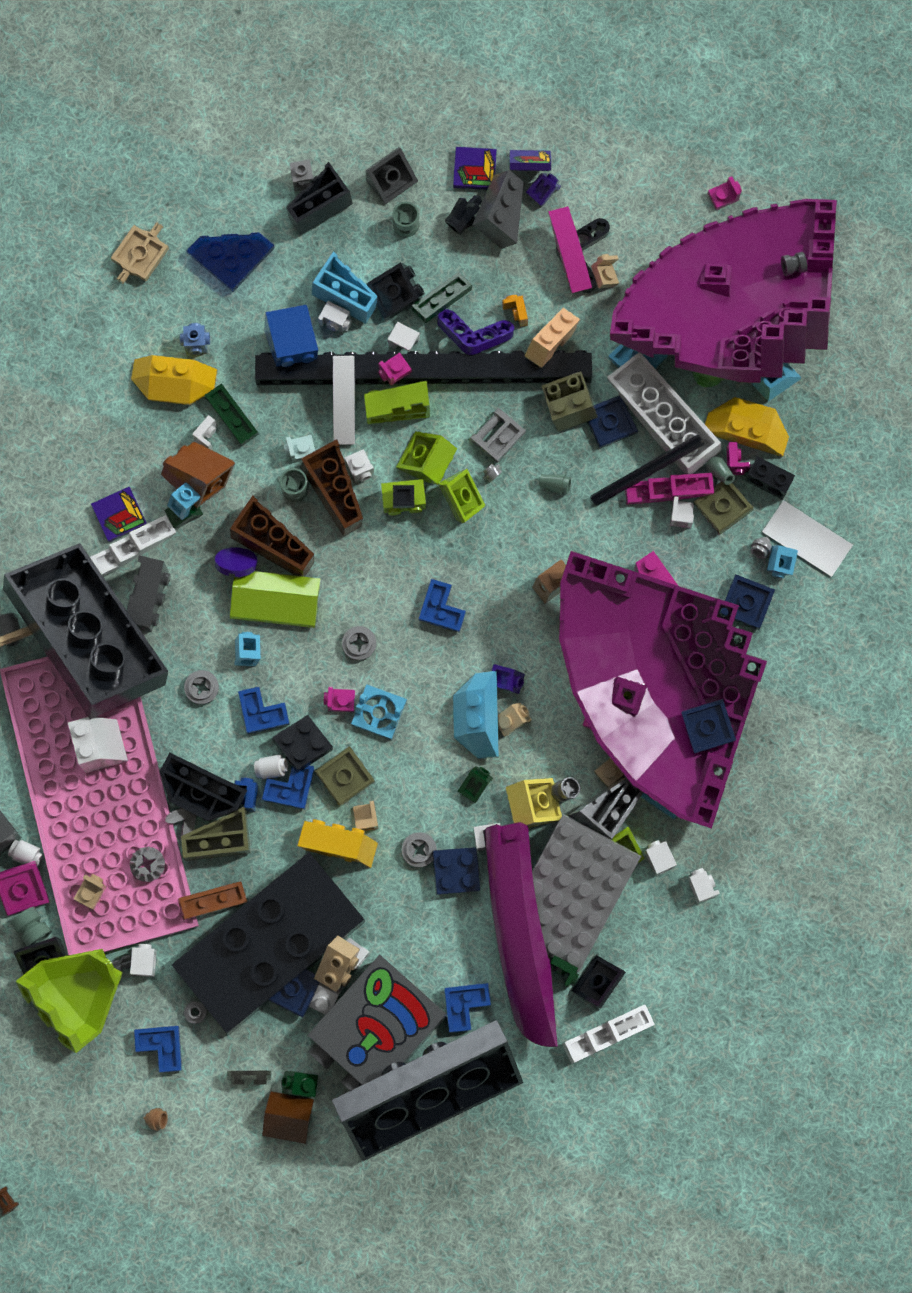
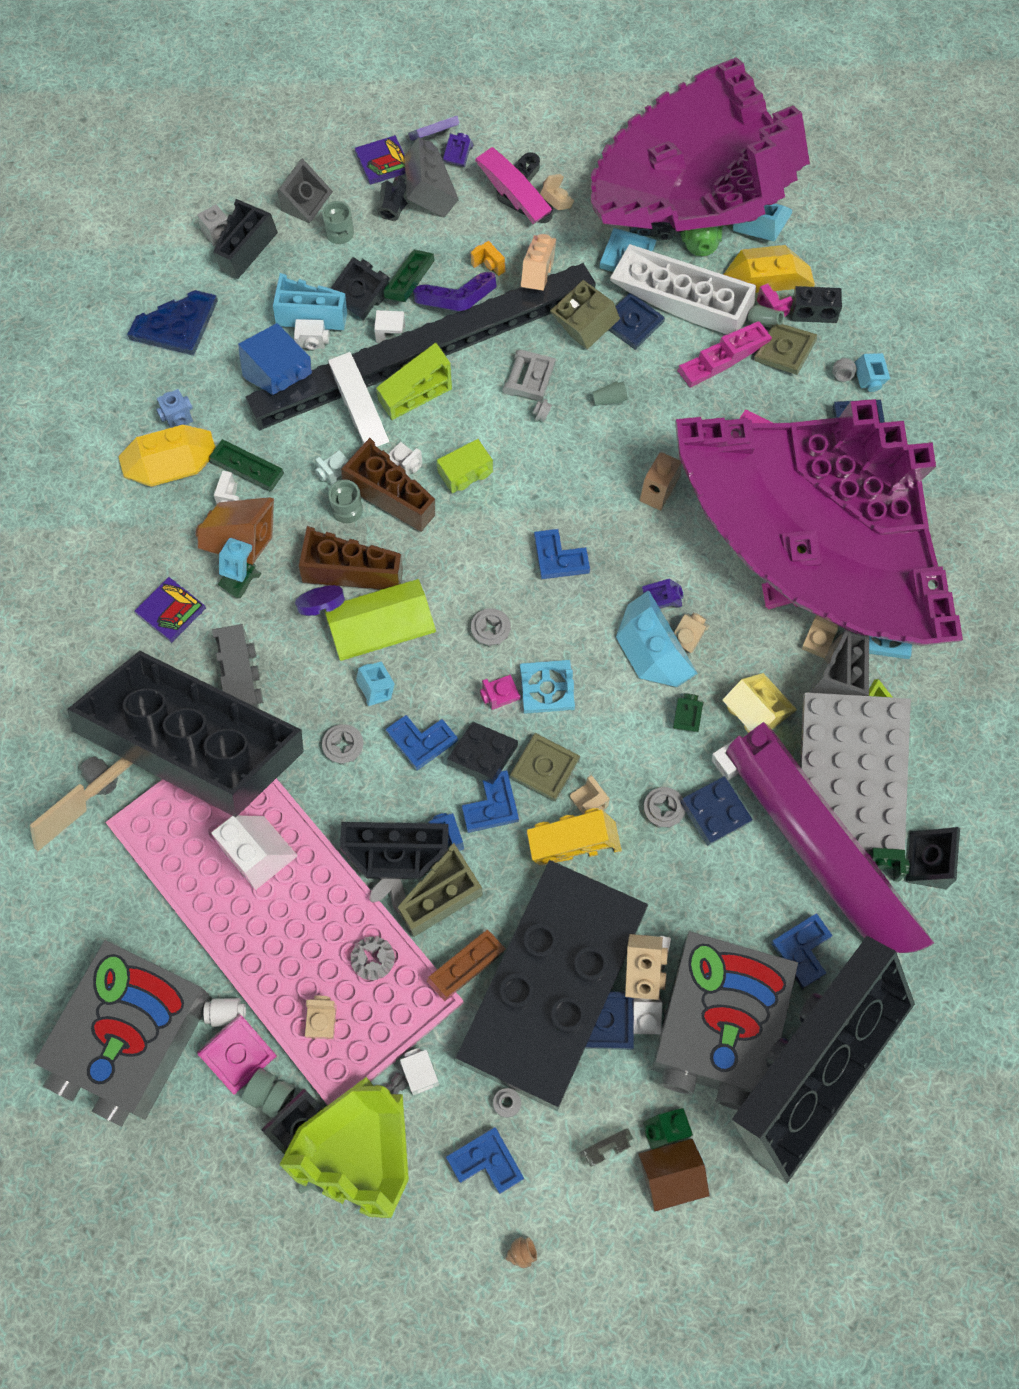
camera: 25 degrees left, 10 degrees down
white slope [90,515,176,576] -> none
tan plate [111,222,169,284] -> none
white brick [254,755,288,779] -> none
dark pink bracket [378,353,412,385] -> none
black plate [393,485,415,508] -> none
lime slope [396,431,457,485] -> none
lime slope [438,469,486,523] -> none
dark grey wheel [551,777,580,802] -> none
white slope [562,1005,655,1064] -> none
black axle [590,435,704,506] -> none
white brick [645,840,677,876] -> none
white panel [670,496,694,528] -> none
dark blue plate [681,699,736,754] -> none
white brick [688,868,720,904] -> none
dark pink bracket [708,176,742,210] -> none
white sticker [762,500,853,577] -> none
dark grey wheel [781,252,807,276] -> none

